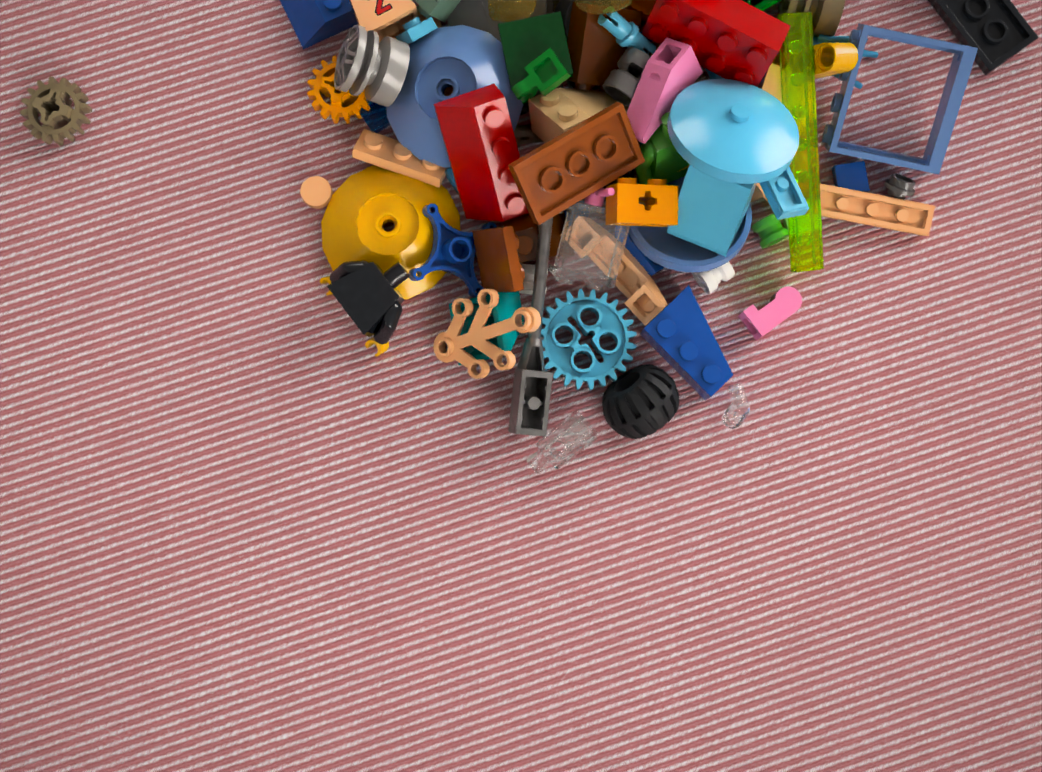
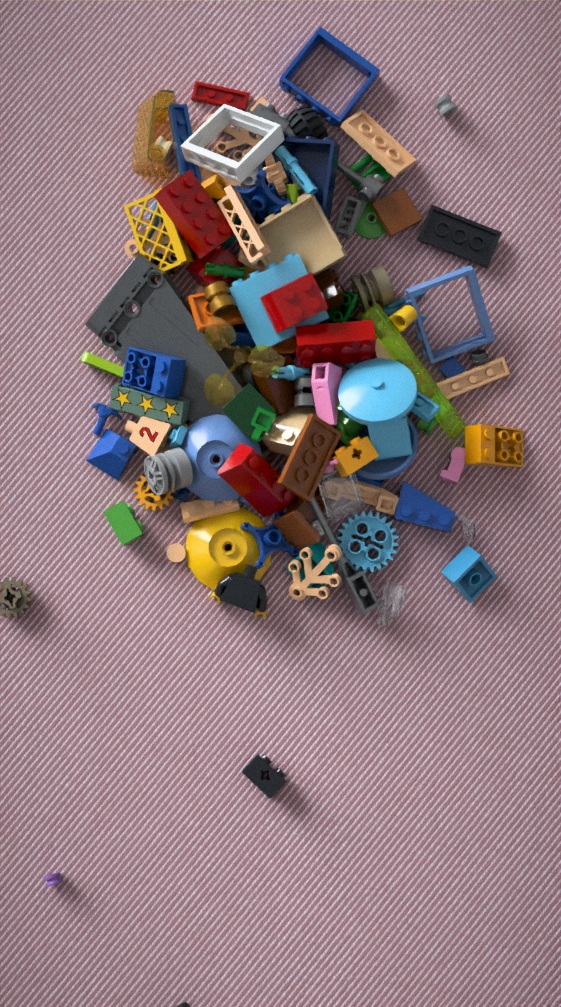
camera: 25 degrees left, 0 degrees up
black wheel [602,364,679,439] -> none
white wheel [691,262,735,294] -> none
none -> bright green brick [103,500,145,547]
none -> black brick [242,754,286,799]
none -> dark azure slope [441,545,497,603]
none -> light orange slope [465,424,523,468]

